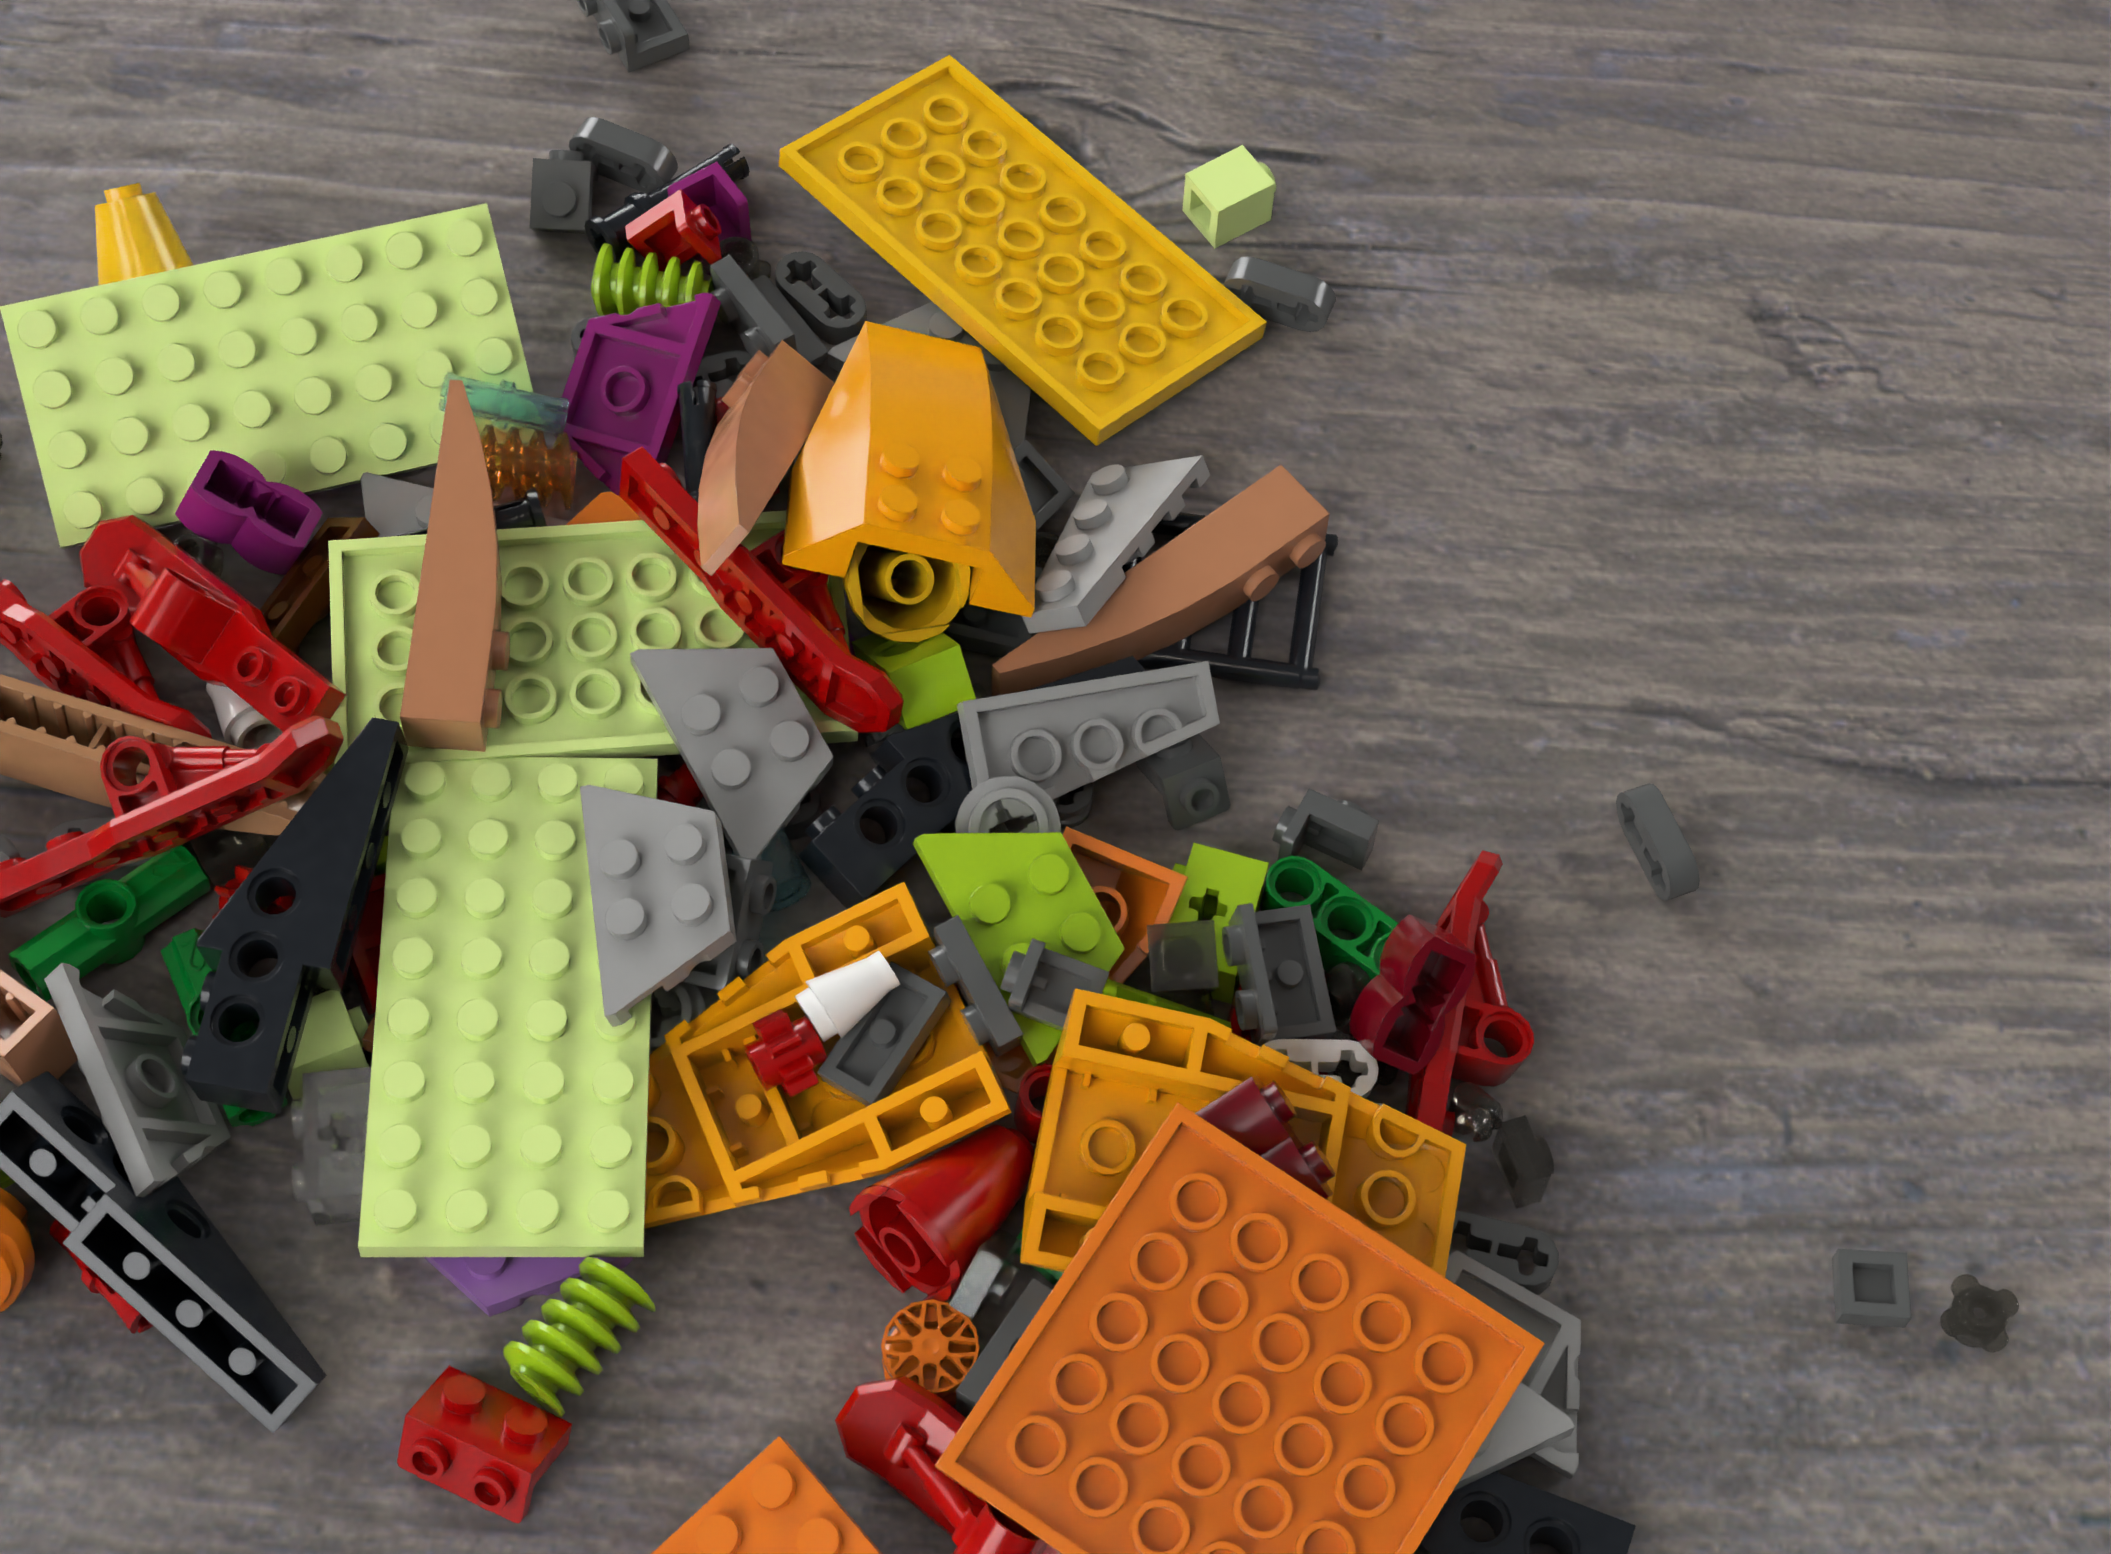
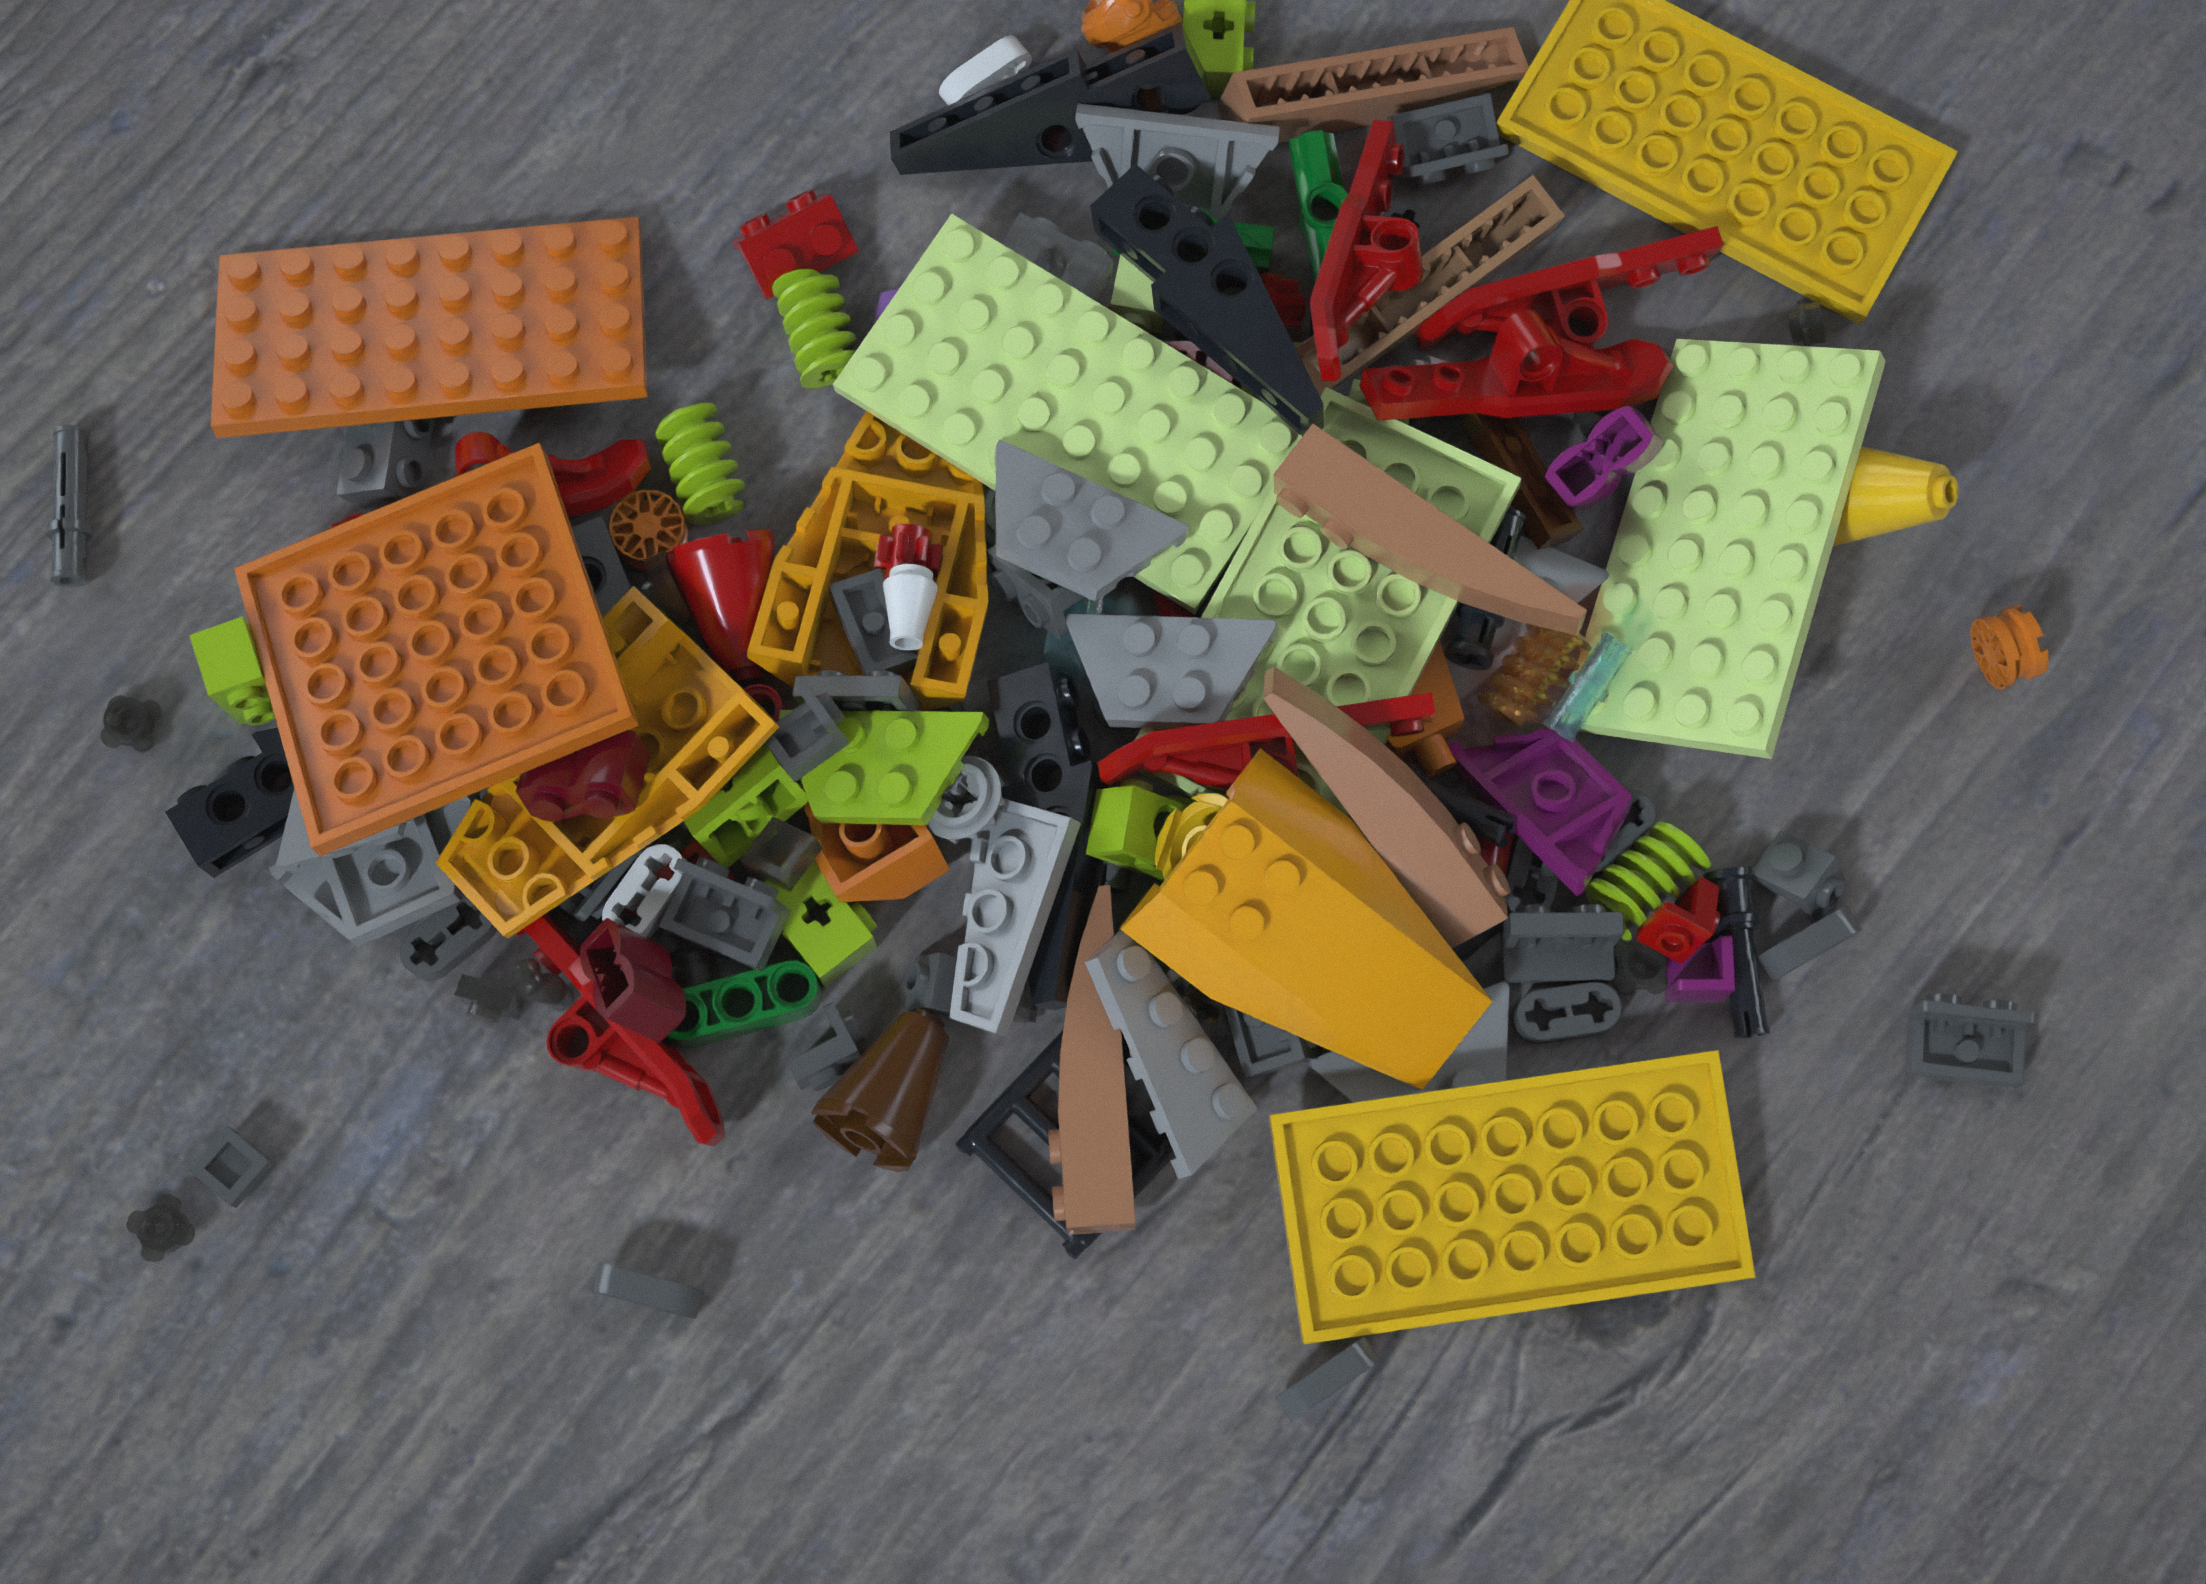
camera: 125 degrees right, 15 degrees up
yellowish green brick [1182,145,1276,249] -> none
none -> lime piece [655,403,746,525]
none -> reddish brown cone [811,1009,950,1172]
none -> white beam [939,35,1032,105]
none -> orange wheel [1970,604,2049,690]

